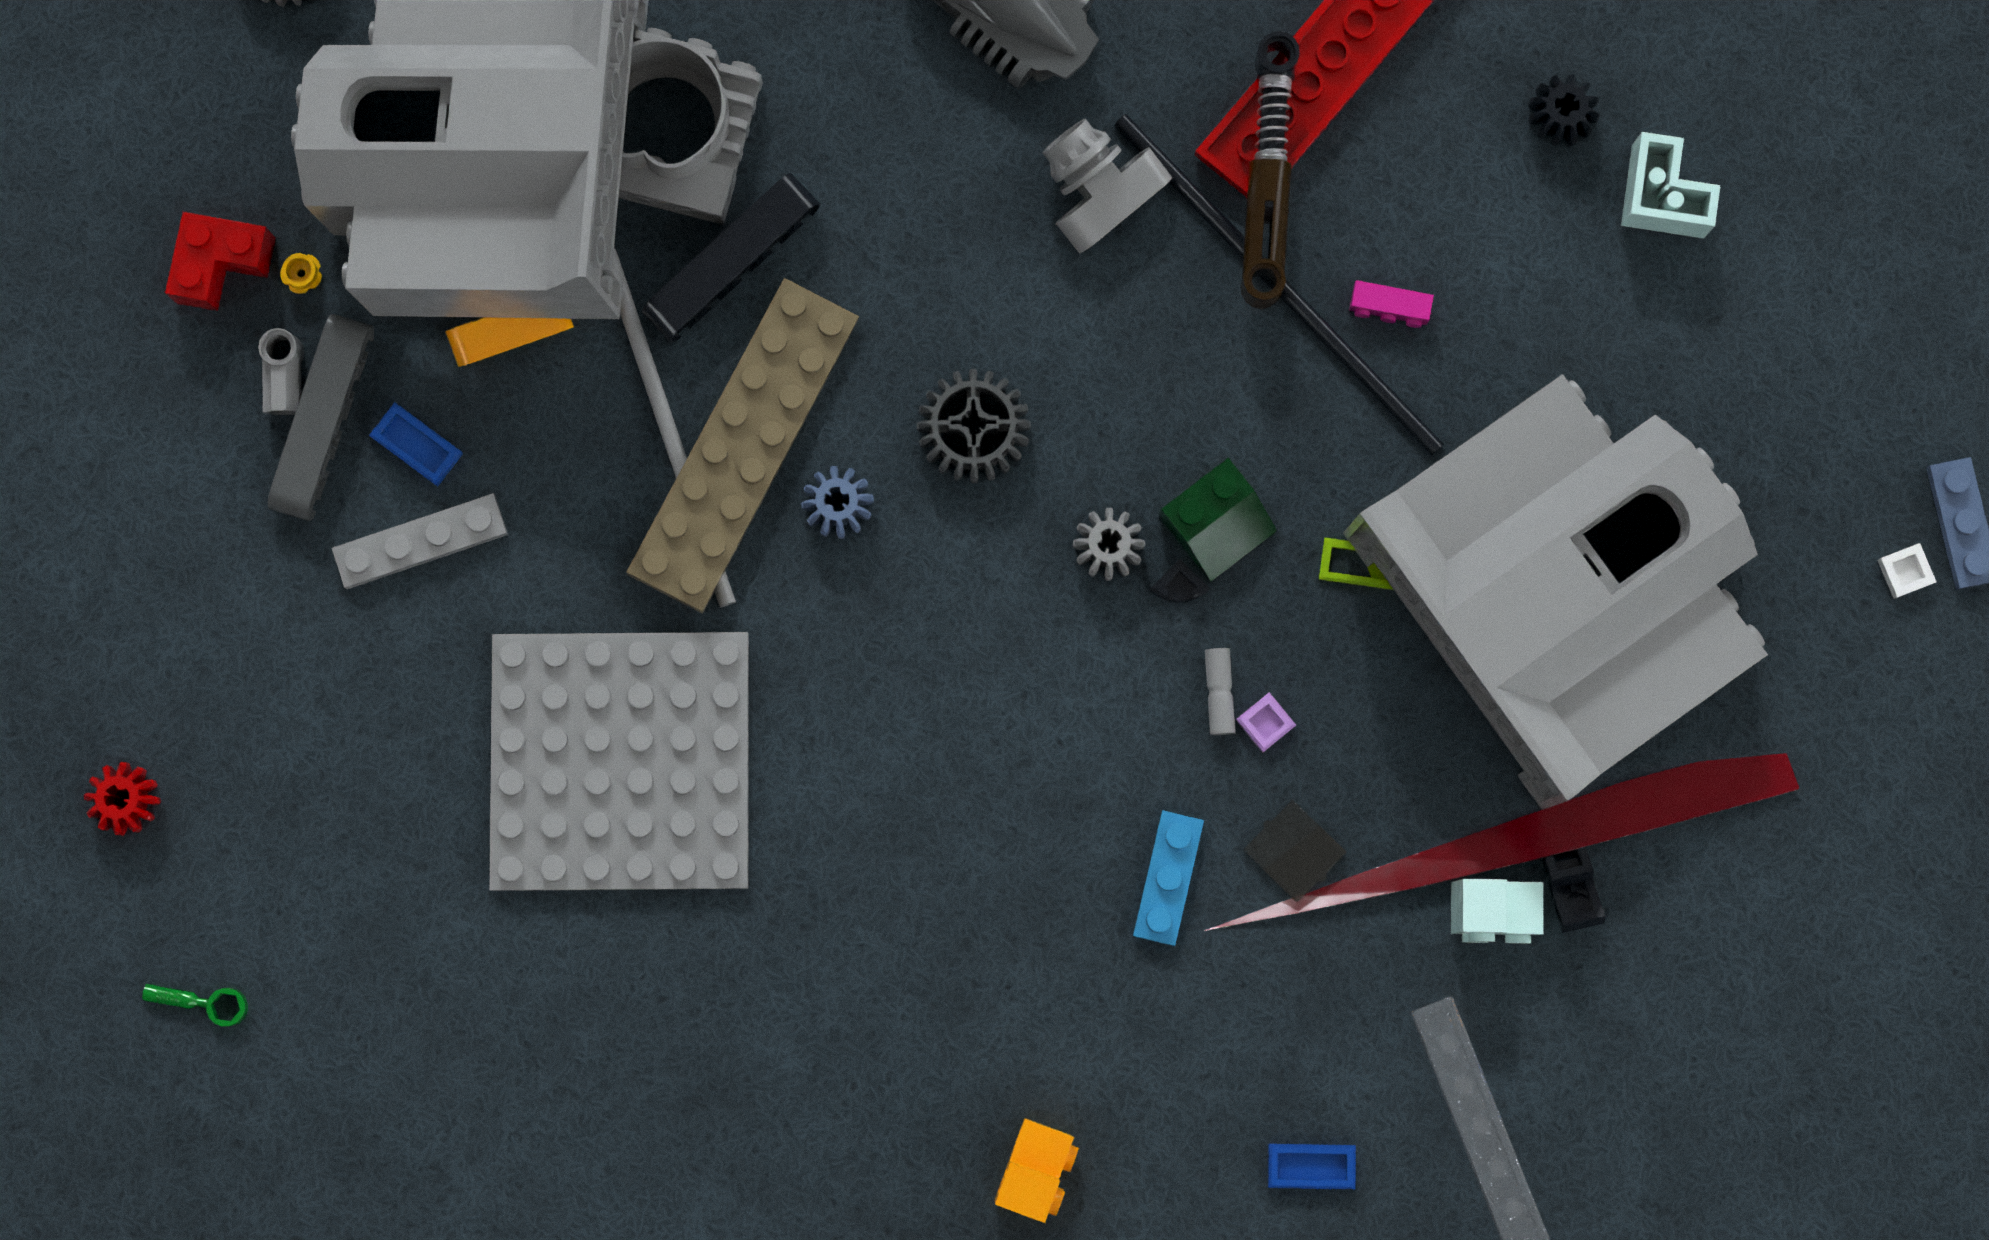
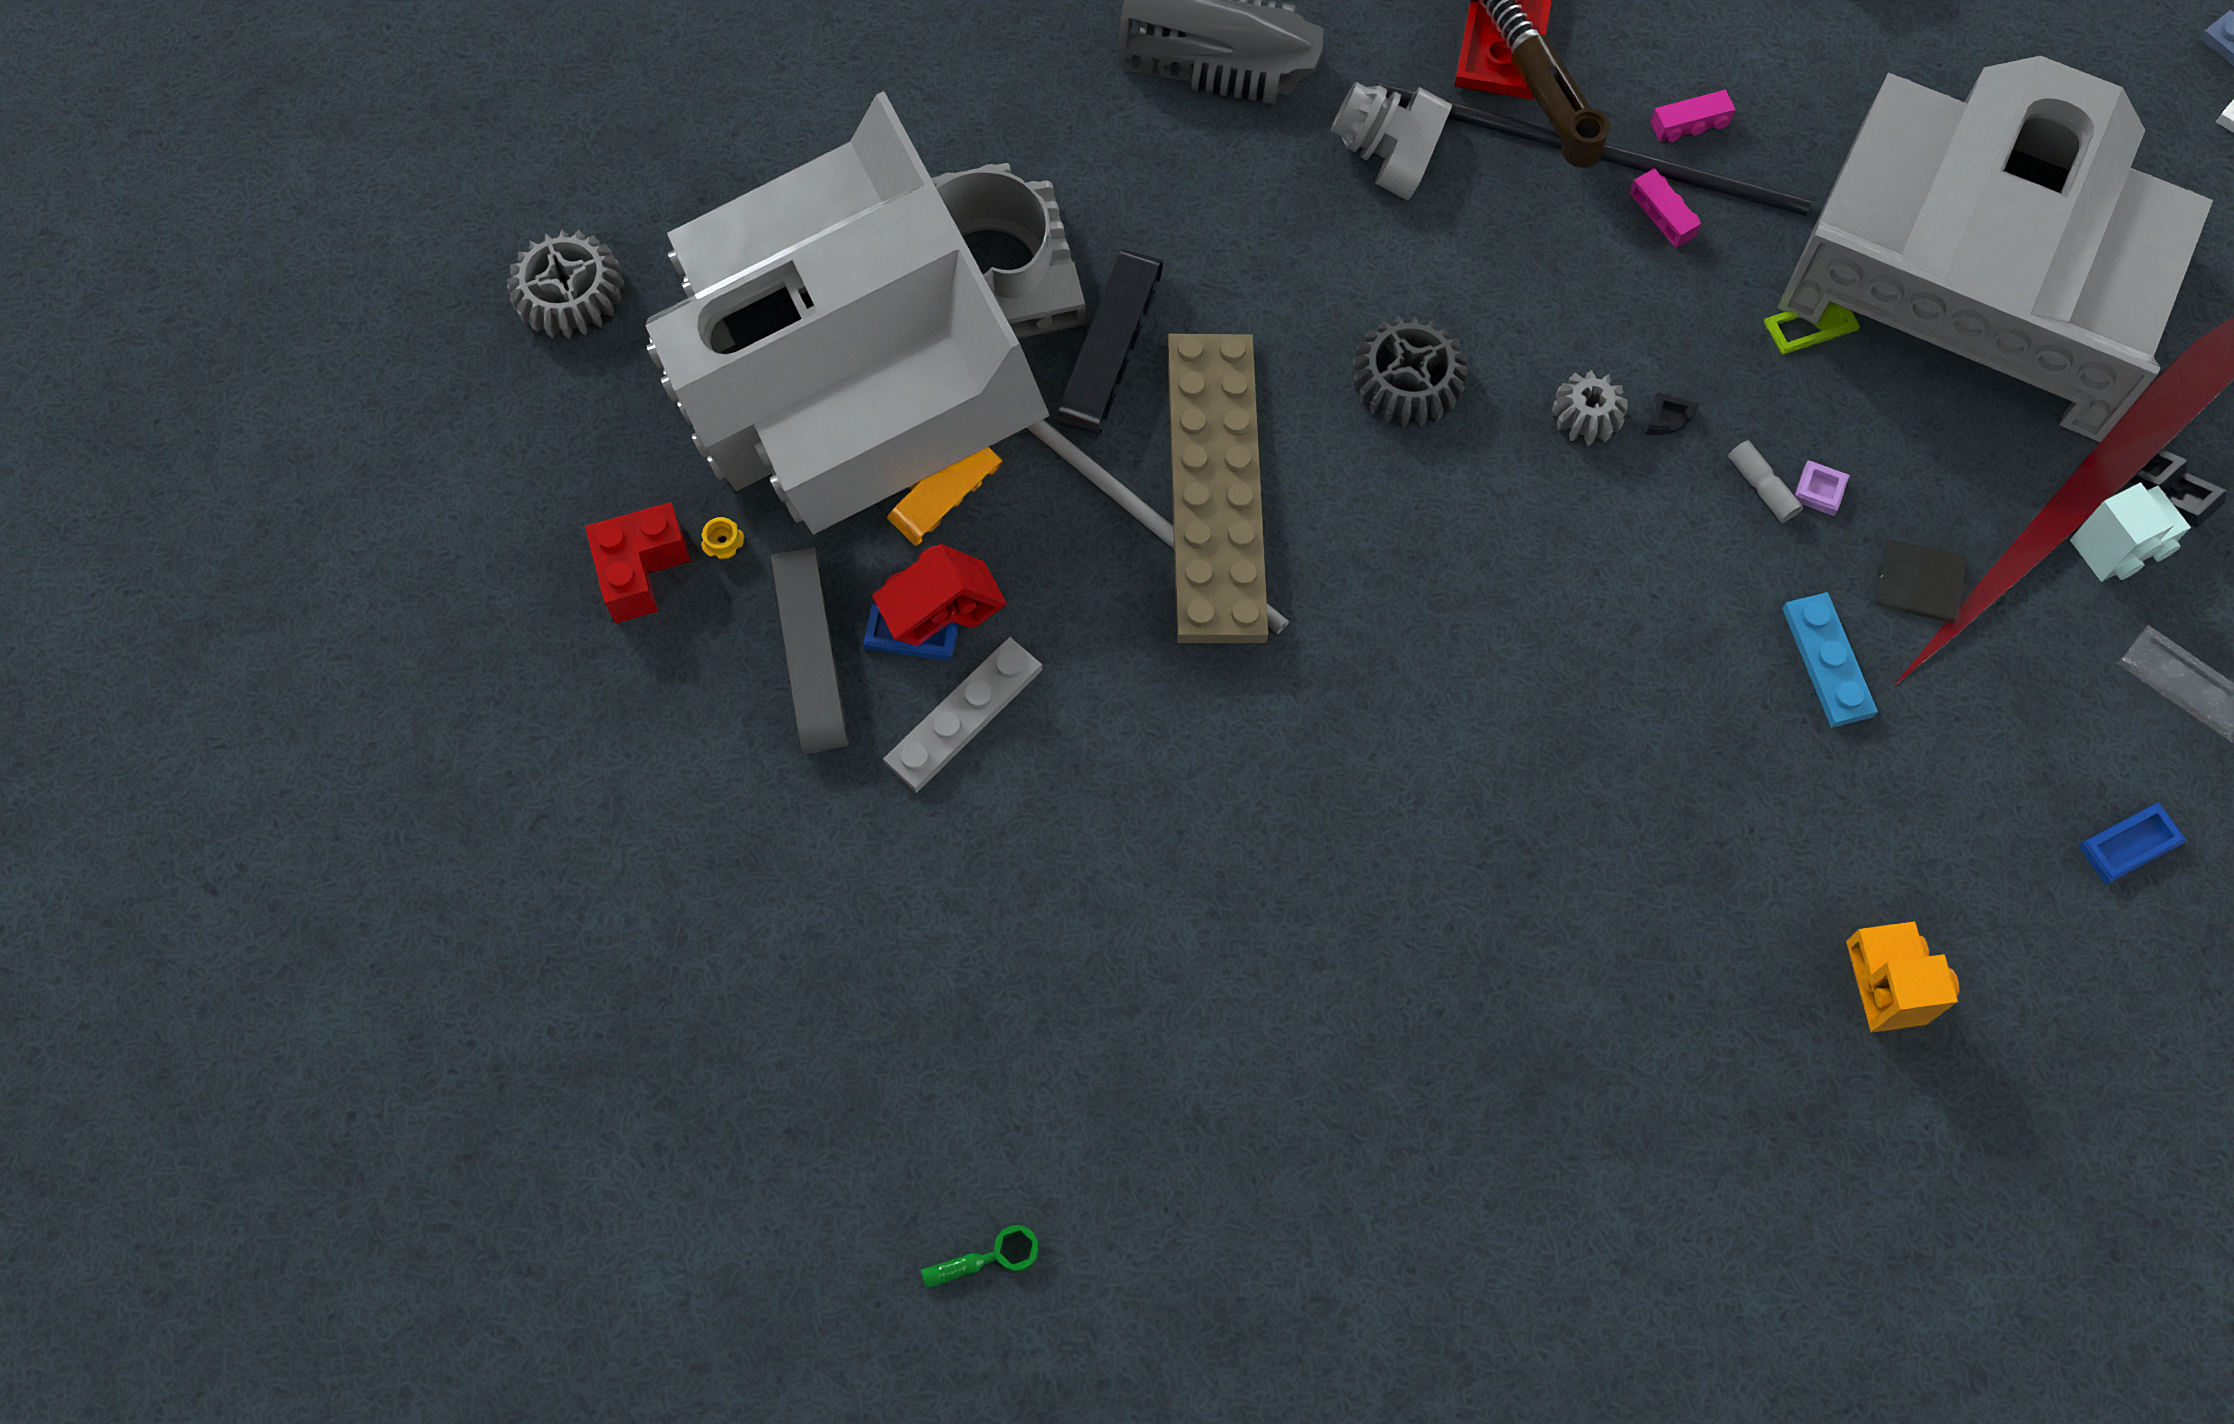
camera: 25 degrees left, 15 degrees down
red gear [83,762,161,836] -> none
light grey piece [258,328,305,415] -> none
light grey plate [489,632,749,891] -> none
sand blue gear [801,466,874,539] -> none
dark green slope [1159,458,1277,582] -> none
none -> red brick [872,544,1007,646]
none -> dark pink piece [1630,168,1702,248]

